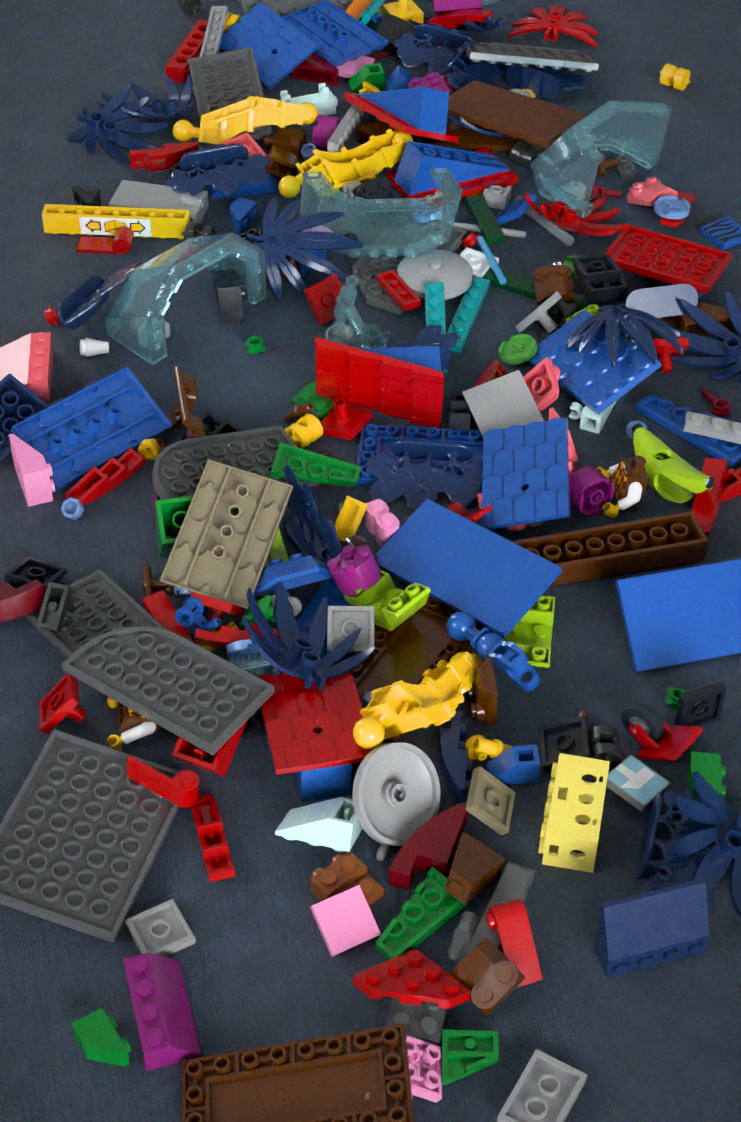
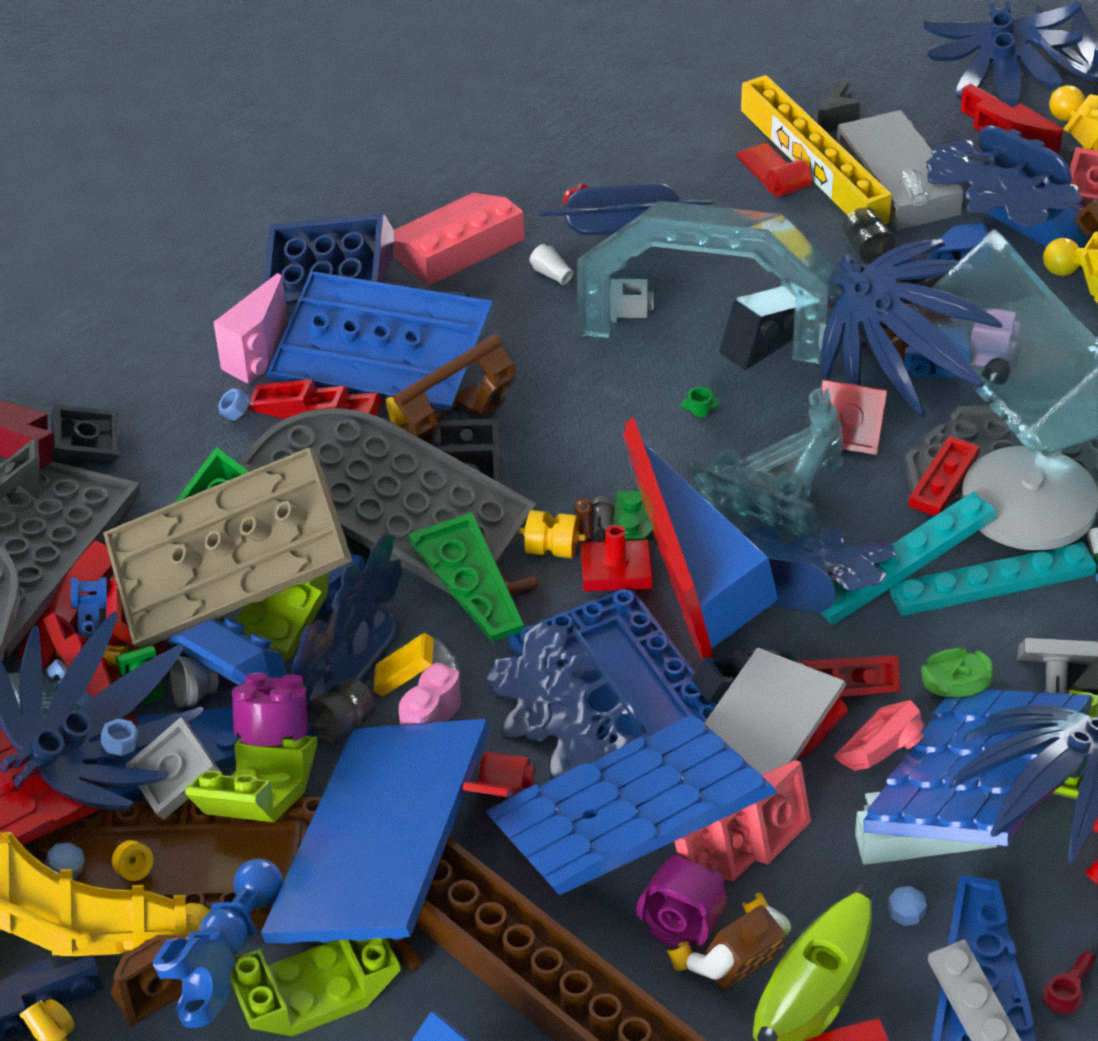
camera: 60 degrees right, 0 degrees up
none -> medium blue tile [101,718,138,756]
none -> yellow tile [112,840,153,881]

